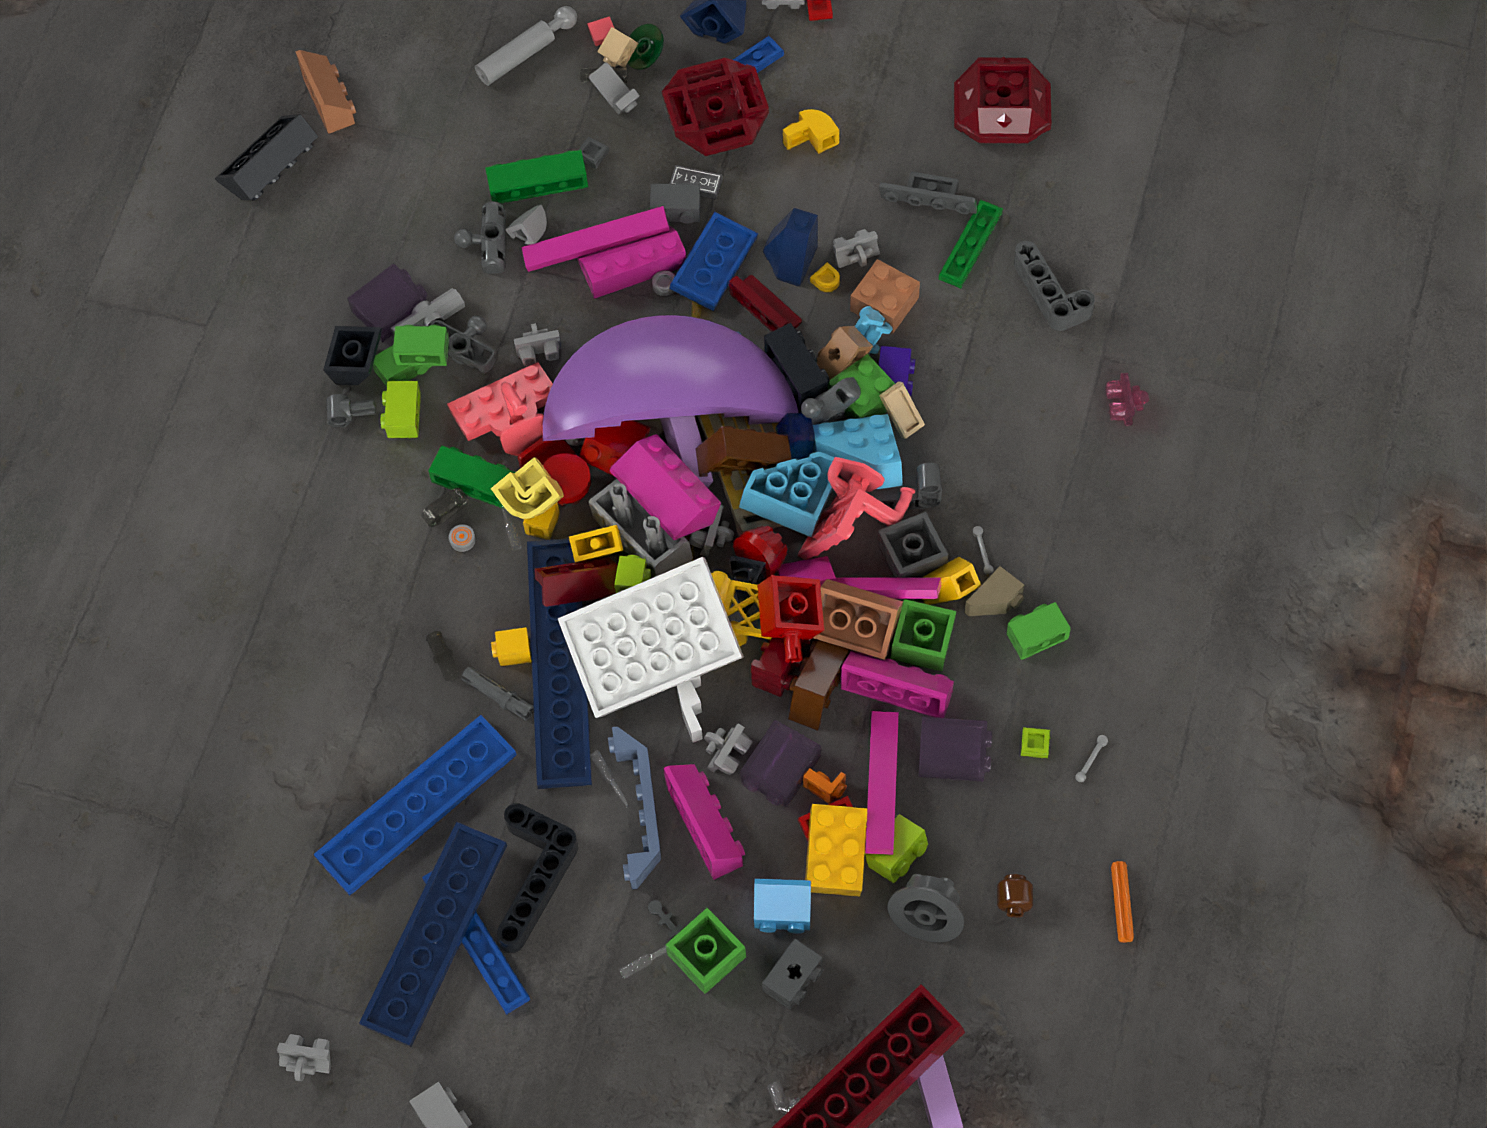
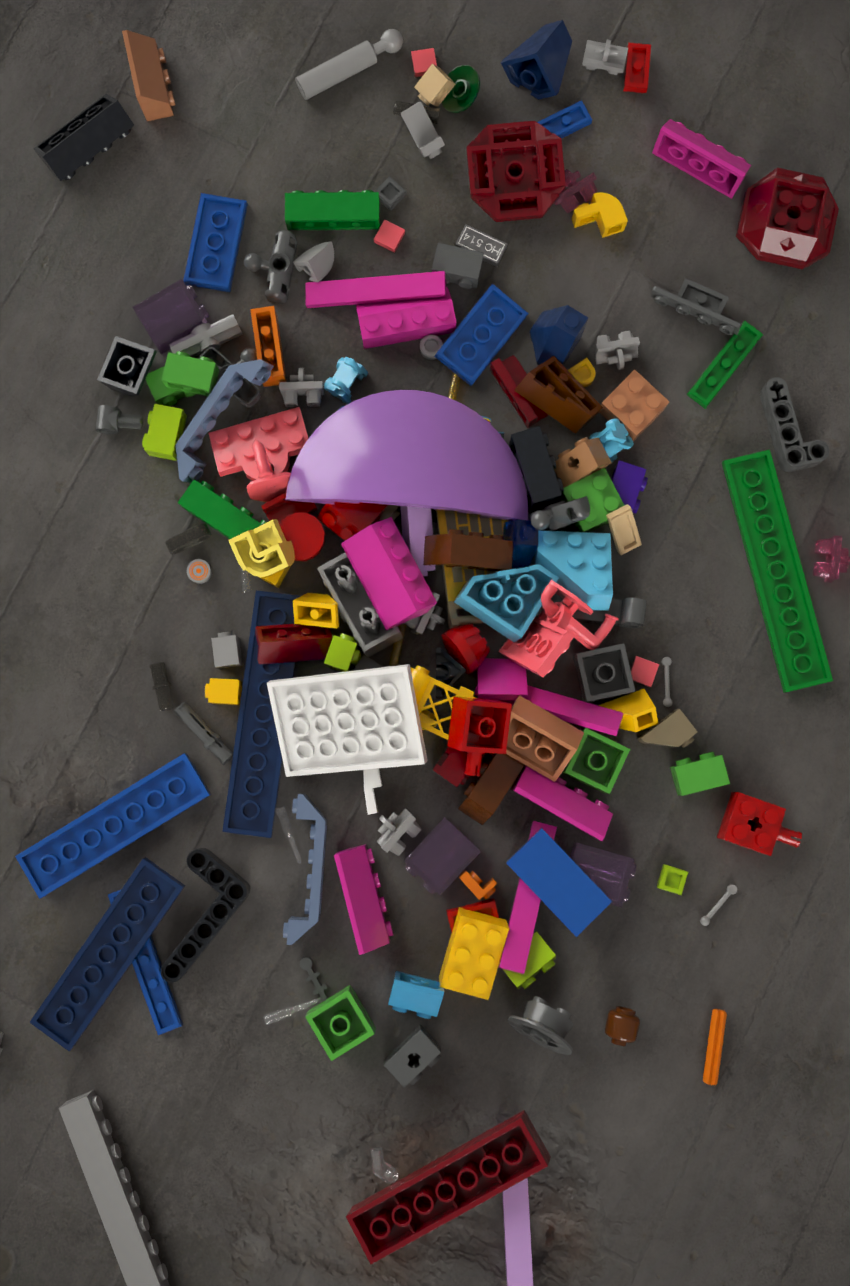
camera: 10 degrees right, 20 degrees up
none -> sand blue slope [175,359,274,483]
none -> blue tile [183,193,248,292]
none -> light grey brick [211,632,243,669]
none -> orange brick [250,306,287,387]
none -> medium azure piece [324,357,368,404]
none -> coral tile [374,219,405,253]
none -> blue tile [506,828,612,937]
none -> reddish brown wedge [514,356,603,434]
none -> clear pink hips [554,169,598,214]
none -> coral tile [631,656,659,687]
none -> dark pink slope [652,119,751,199]
none -> red brick [717,792,802,856]
none -> green plate [722,450,833,693]

